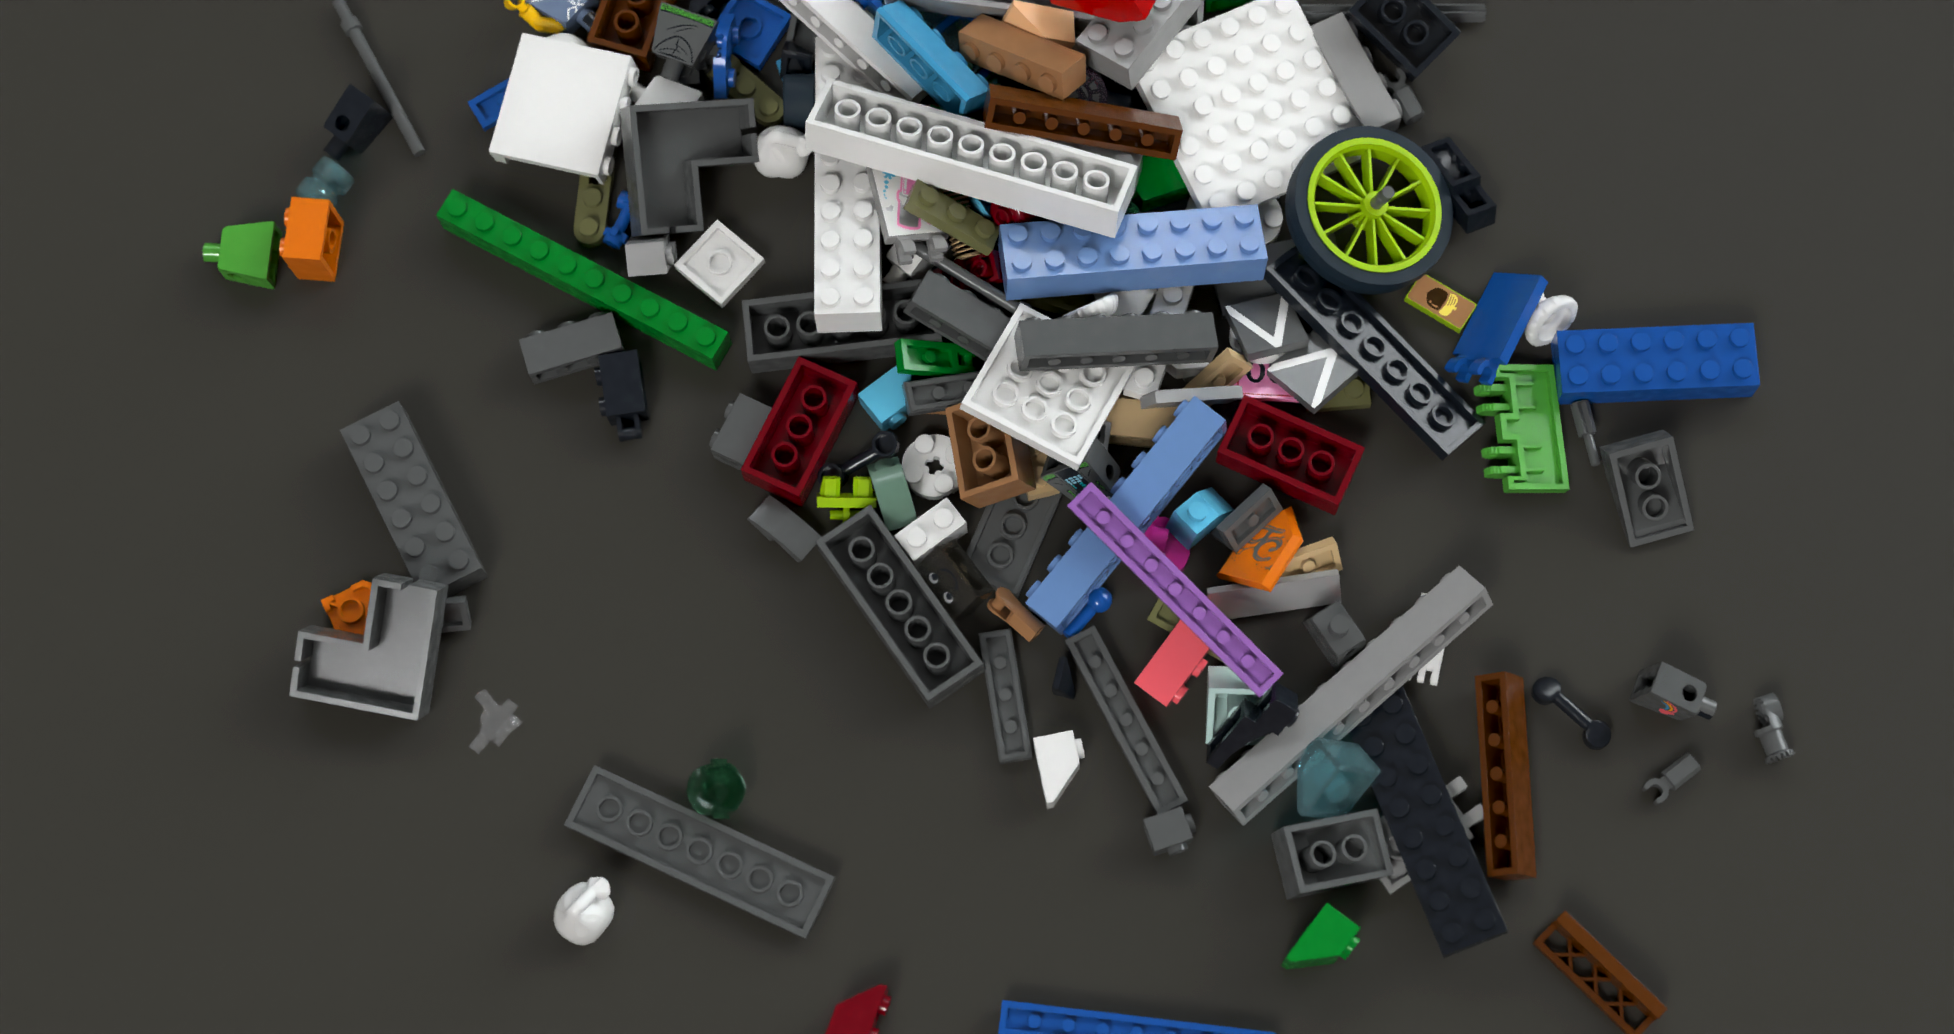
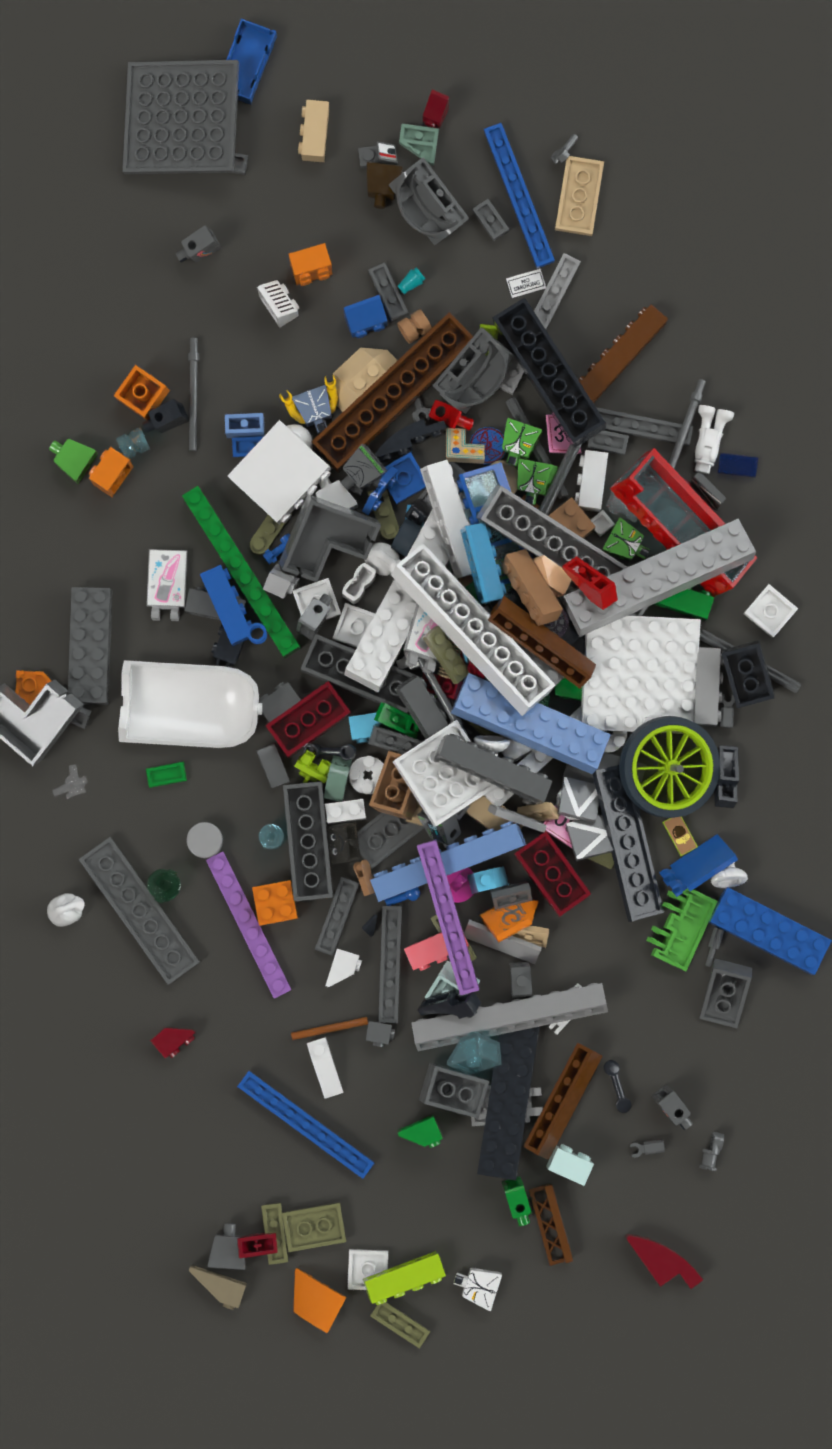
camera: 20 degrees right, 10 degrees up
none -> orange brick [114,365,170,420]
none -> white panel [118,660,262,748]
none -> green tile [146,762,187,788]
none -> tile [147,549,188,621]
none -> light grey head [187,822,223,858]
none -> blue hinge [200,565,267,646]
none -> medium lavender plate [206,852,292,998]
none -> medium blue brick [225,413,265,438]
none -> orange brick [252,880,298,926]
none -> clear light blue wheel [259,824,285,850]
none -> dark orange bar [291,1017,368,1040]
none -> dark grey torso [296,594,333,640]
none -> white slope [307,1037,343,1098]
none -> white plate [332,603,375,648]
none -> white brick [342,563,376,604]
none -> green torso [501,1176,531,1226]
none -> light aqua brick [546,1144,594,1186]
none -> dark red slope [625,1234,703,1289]

